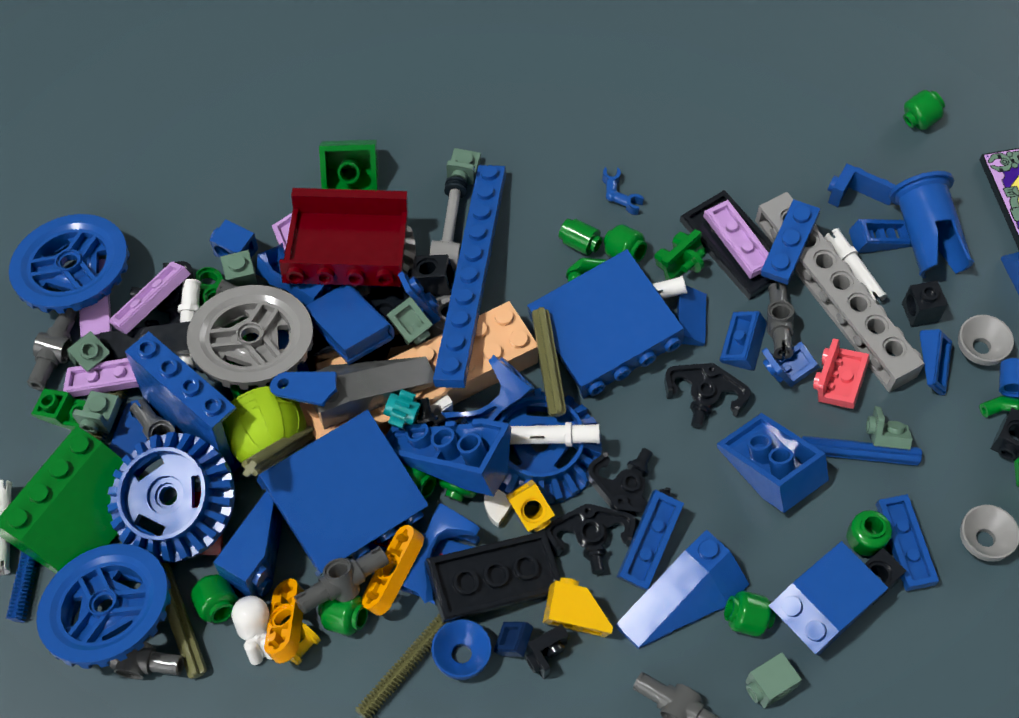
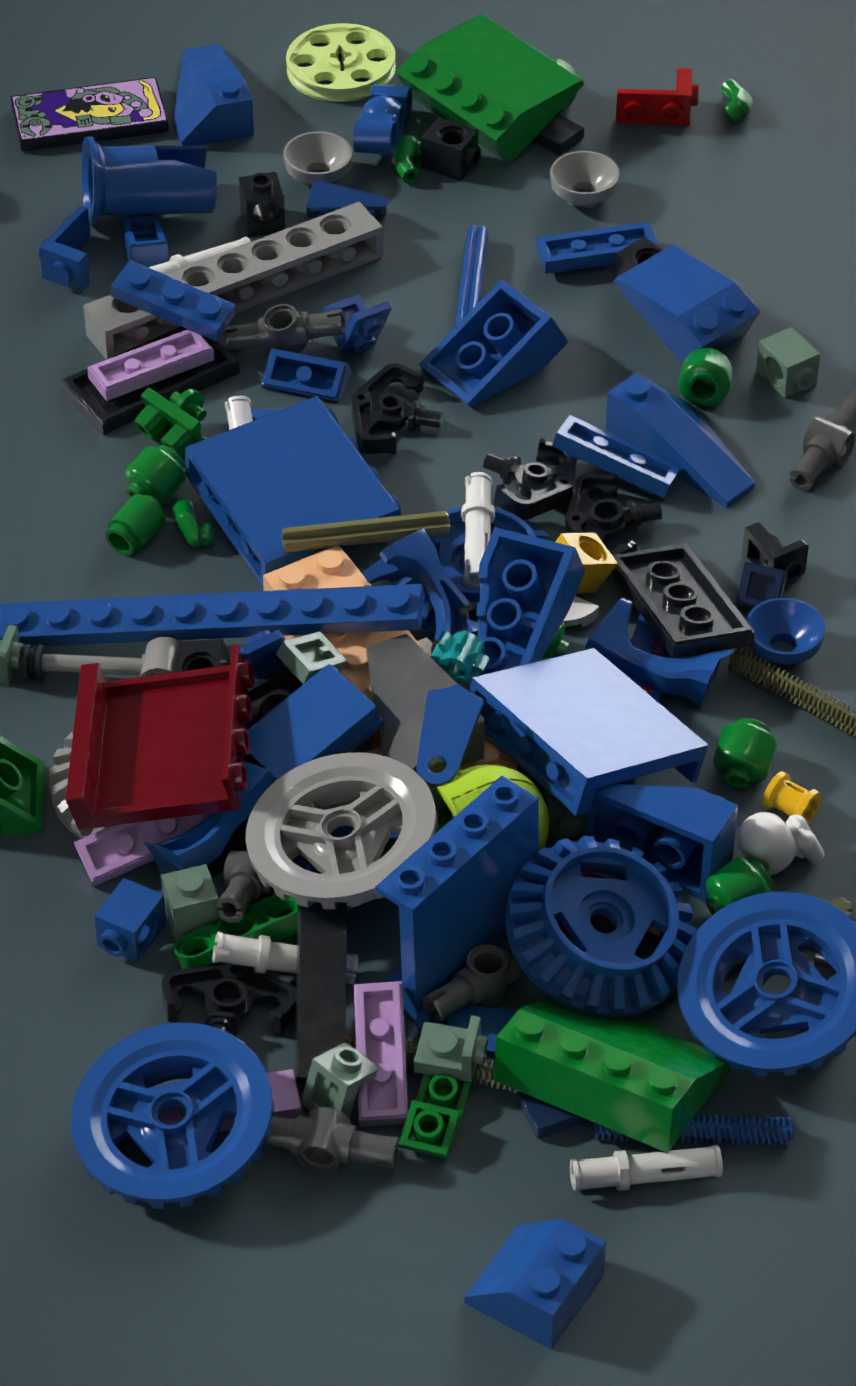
camera: 90 degrees left, 15 degrees down
lavender tile [109,262,191,334] -> none
olive axle [241,425,315,477] -> none
light orange beam [264,579,305,664] -> none
dark grey pin [294,546,389,615] -> none
light orange beam [362,525,424,616] -> none
yellow slope [543,578,613,637] -> none
blue arm [602,167,644,215] -> none
coral bracket [813,338,869,409] -> none
green head [846,510,892,557] -> none
sand green bracket [866,406,913,450] -> none

